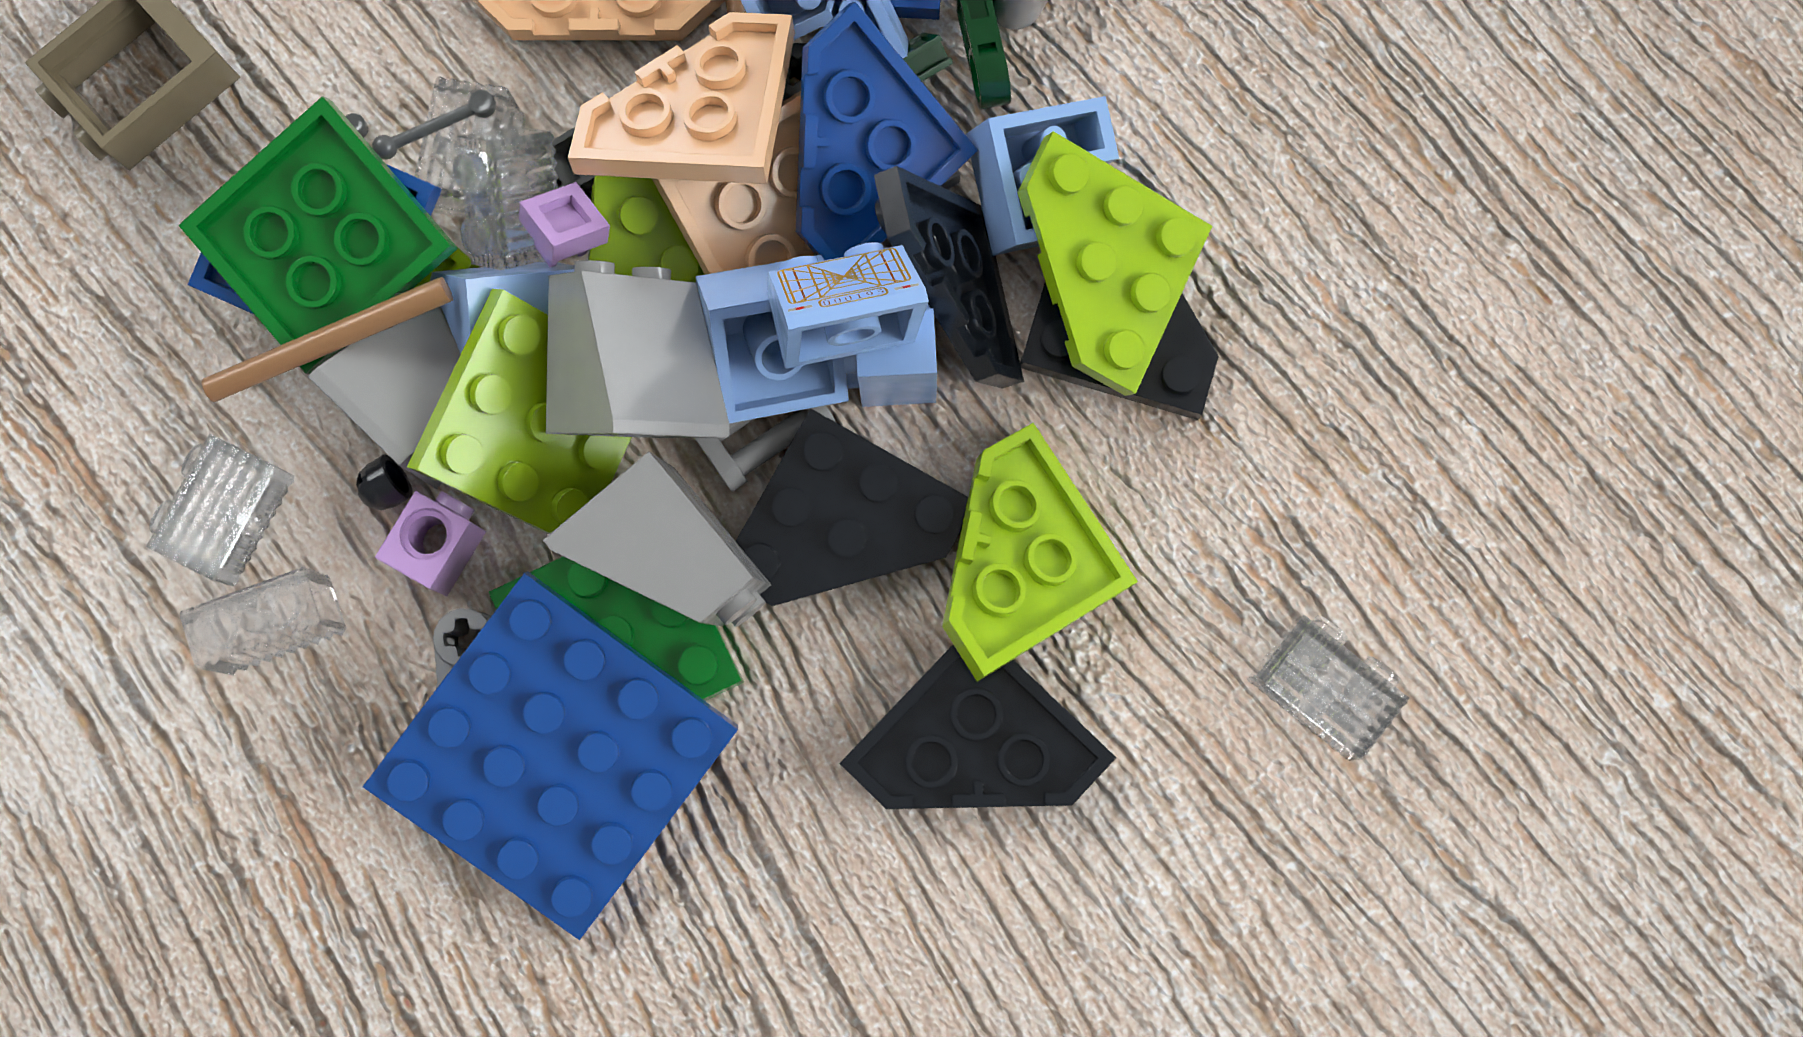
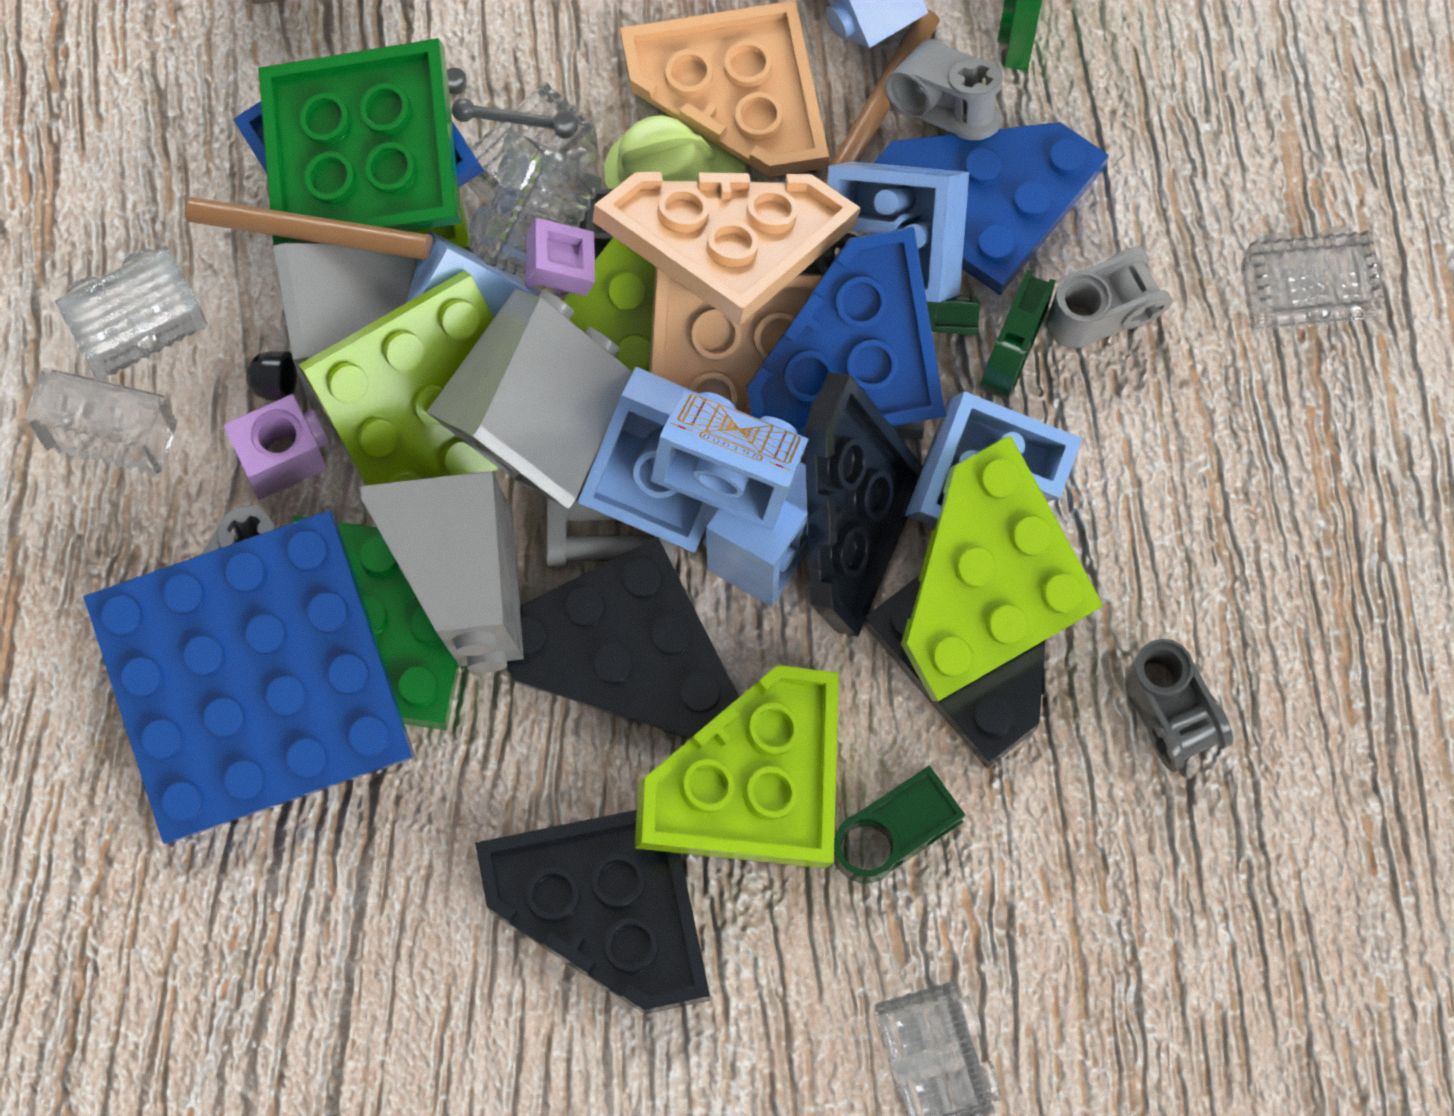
camera: 30 degrees right, 10 degrees down
none -> yellowish green piece [604,115,747,189]
none -> dark green piece [834,765,966,883]
none -> dark grey piece [1125,639,1234,772]

